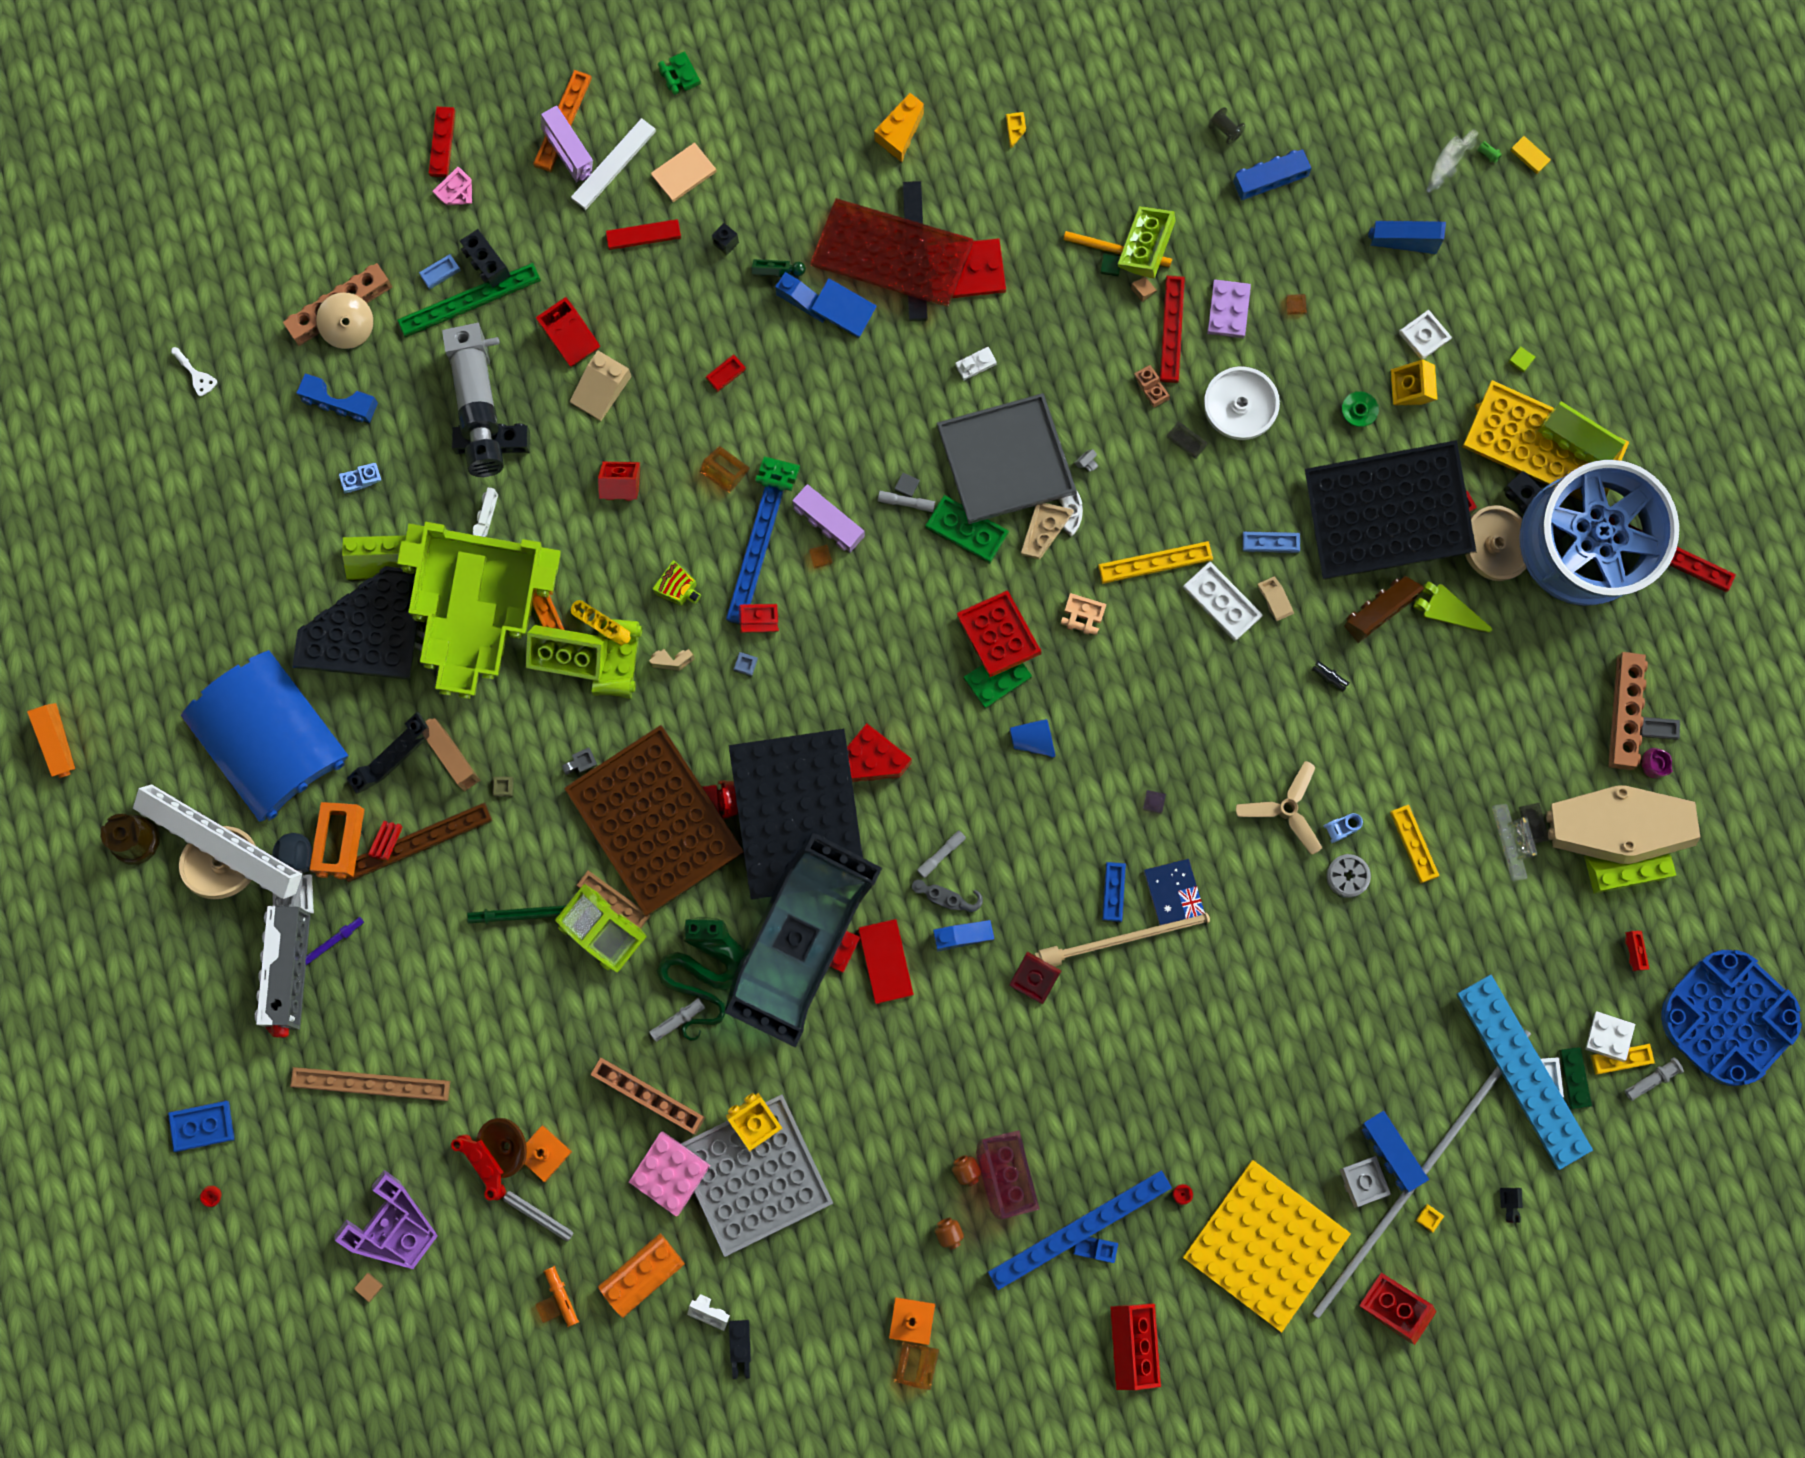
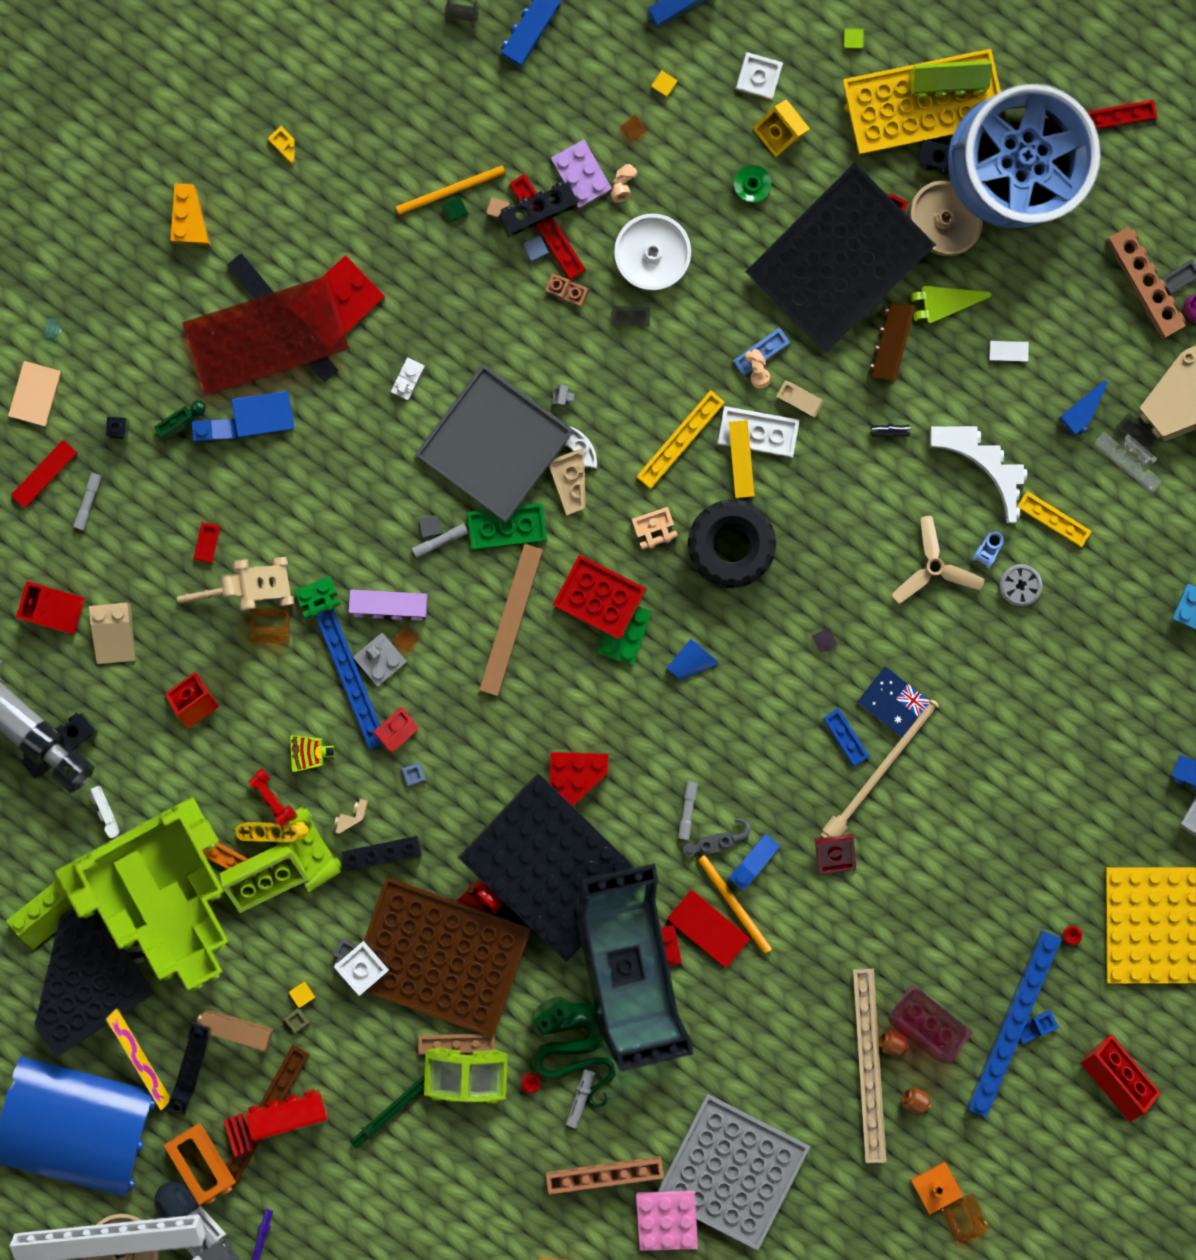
camera: 40 degrees left, 10 degrees up
yellow plate [726,1093,782,1151] -> none
lime slope [1118,206,1176,279] -> none
none -> clear light blue plate [44,317,61,340]
none -> light grey piece [73,472,102,530]
none -> yellow sticker [106,1008,170,1110]
none -> tan piece [177,557,295,610]
none -> red slope [244,1089,328,1141]
none -> red plate [248,768,298,827]
none -> yellow tile [289,981,315,1008]
none -> white plate [334,941,389,996]
none -> black brick [341,836,422,871]
none -> light grey hinge [353,633,407,686]
none -> medium nougat tile [480,544,543,696]
none -> black brick [498,182,578,238]
none -> red tile [520,1073,541,1093]
none -> sand blue tile [523,236,549,262]
none -> light nougat arm [611,164,637,203]
none -> yellow tile [651,70,677,97]
none -> black tyre [688,500,776,588]
none -> light orange piece [697,855,772,954]
none -> yellow tile [729,420,755,498]
none -> light nougat arm [745,349,770,389]
none -> tan plate [853,968,886,1163]
none -> white arch [929,426,1027,523]
none -> white tile [989,341,1029,362]
none -> blue slope [1058,380,1107,435]

